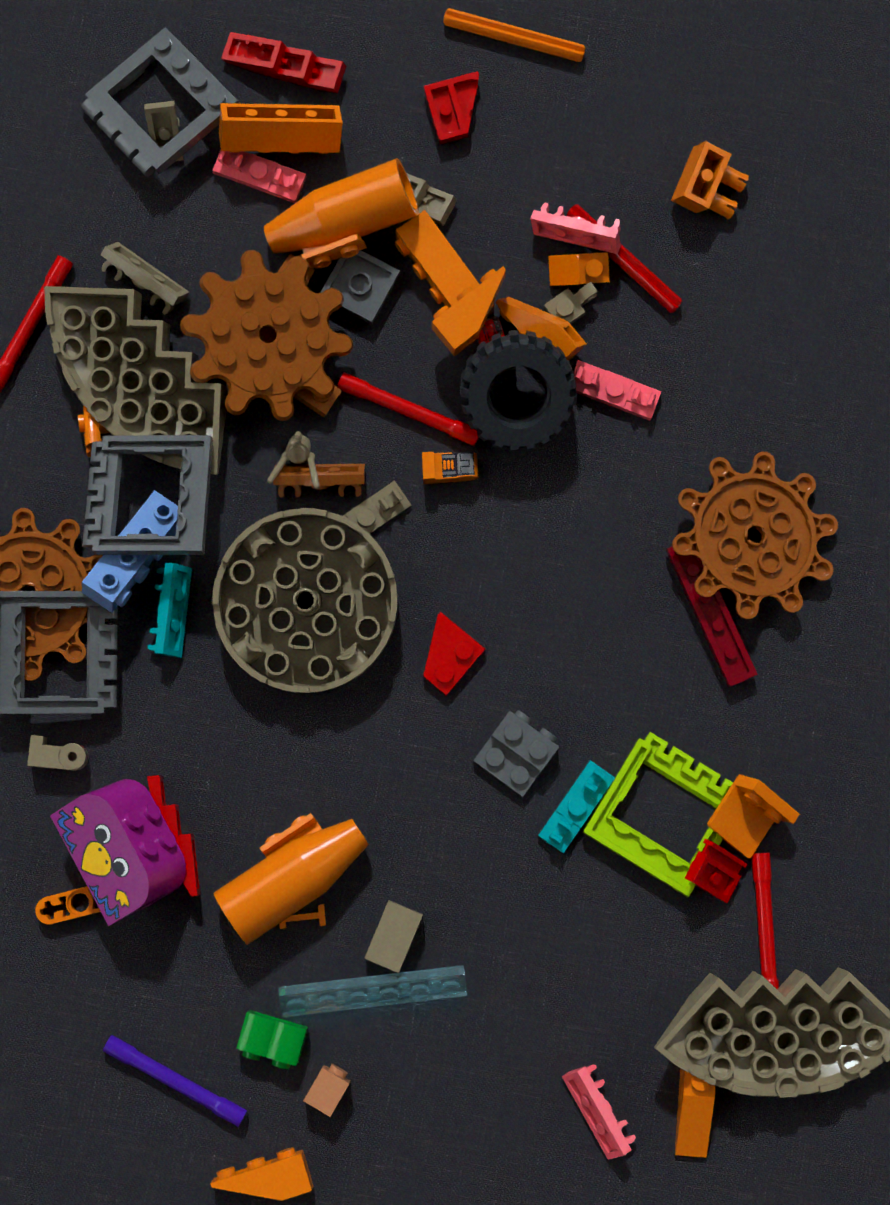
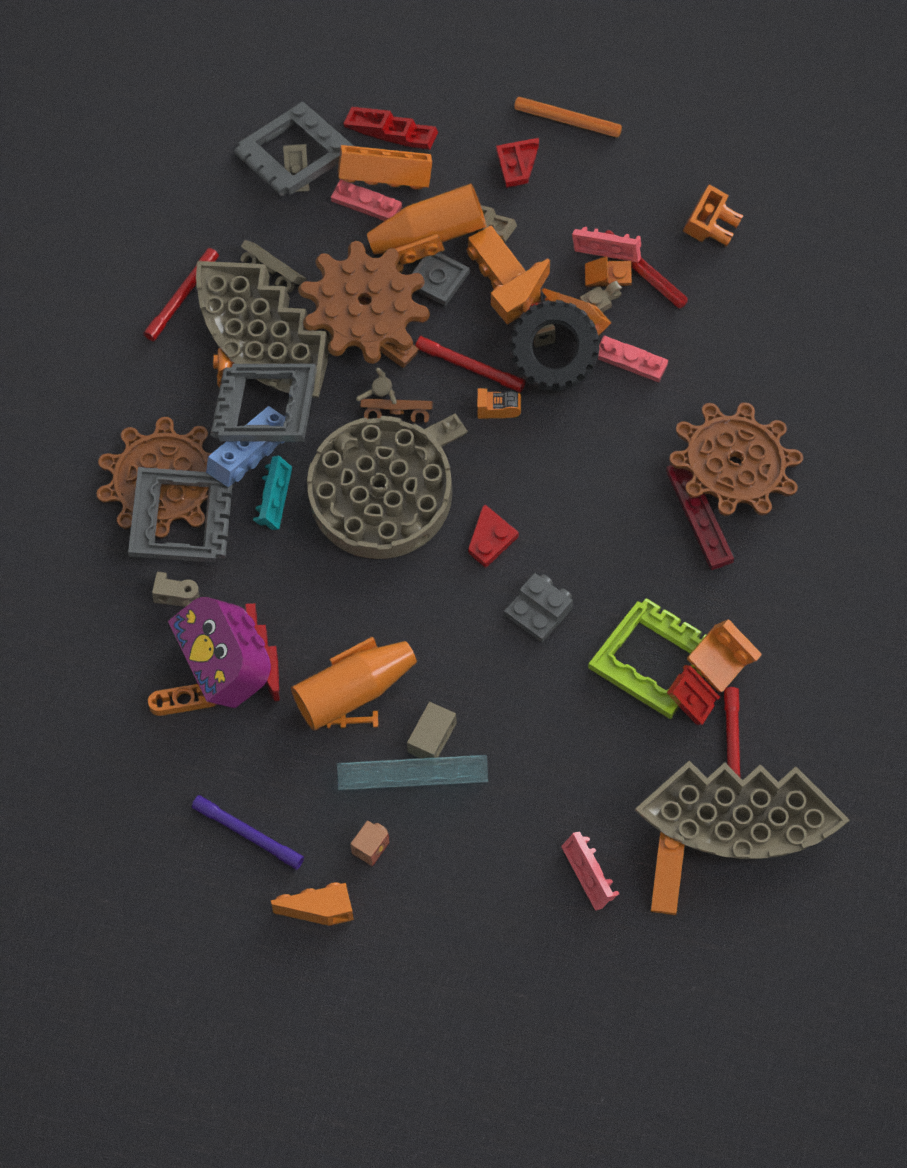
camera: 10 degrees right, 20 degrees down
green brick [236,1010,308,1069] -> none
teal plate [538,760,615,853] -> none

